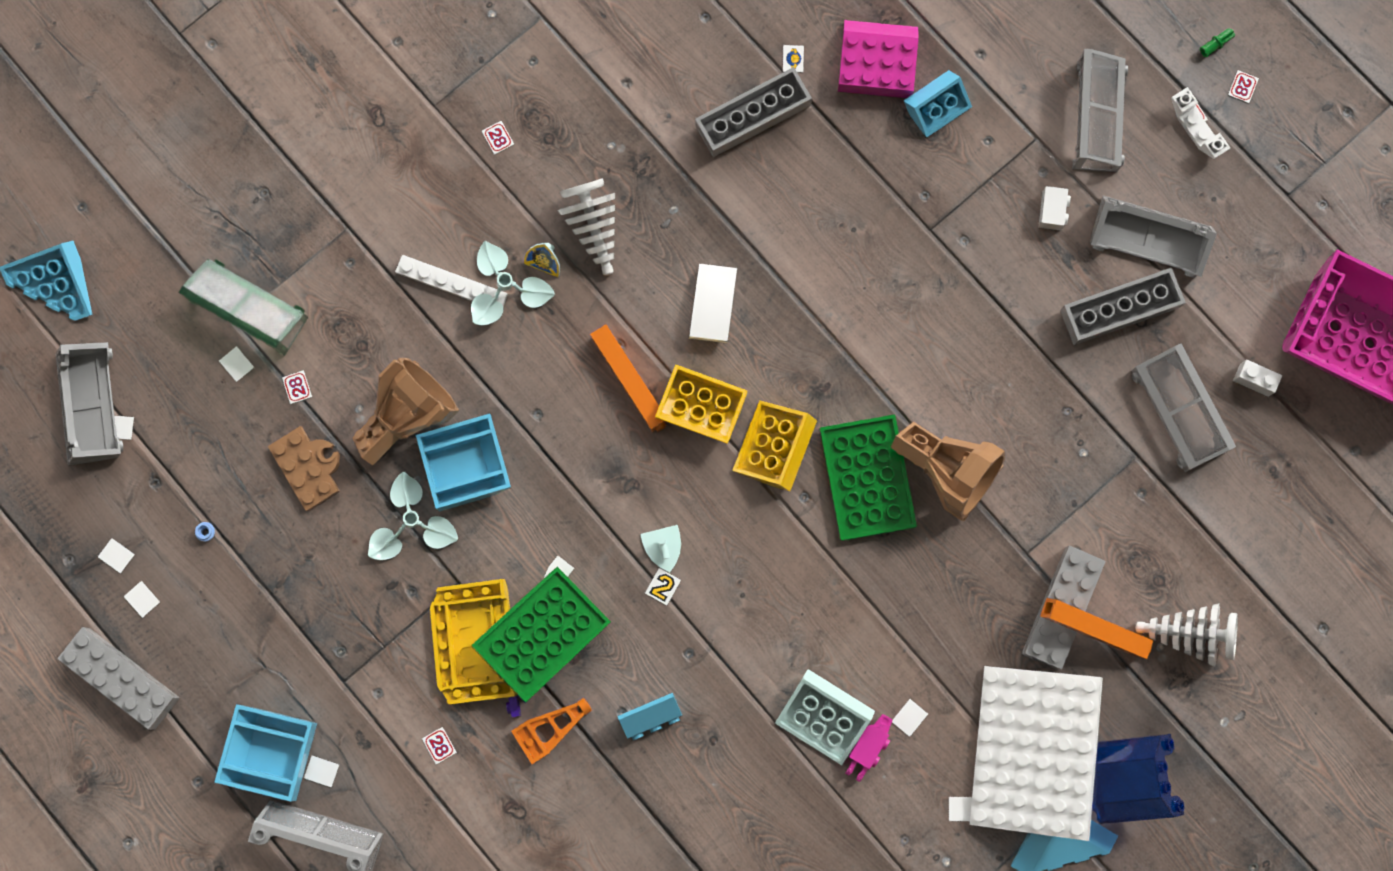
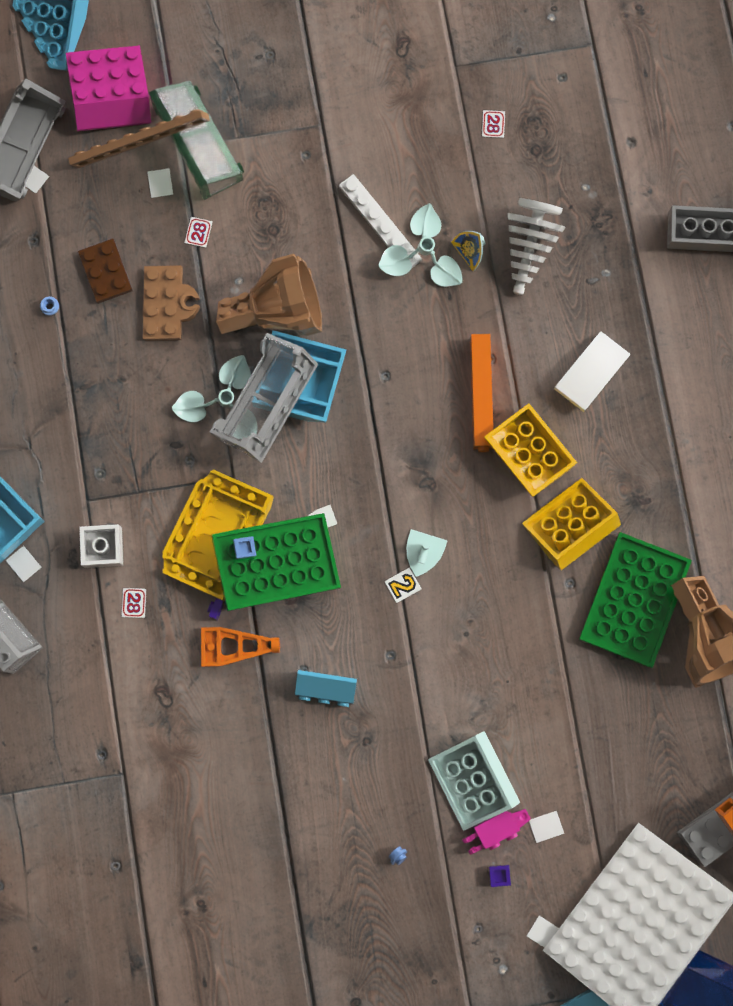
camera: 25 degrees right, 0 degrees up
none -> dark pink slope [66,45,151,132]
none -> medium nougat plate [68,109,210,168]
none -> reddish brown plate [78,239,133,304]
none -> white brick [80,524,123,568]
none -> windscreen [210,333,318,463]
none -> medium blue plate [233,536,256,560]
none -> medium blue plate [389,847,407,865]
none -> dark purple plate [489,865,511,887]

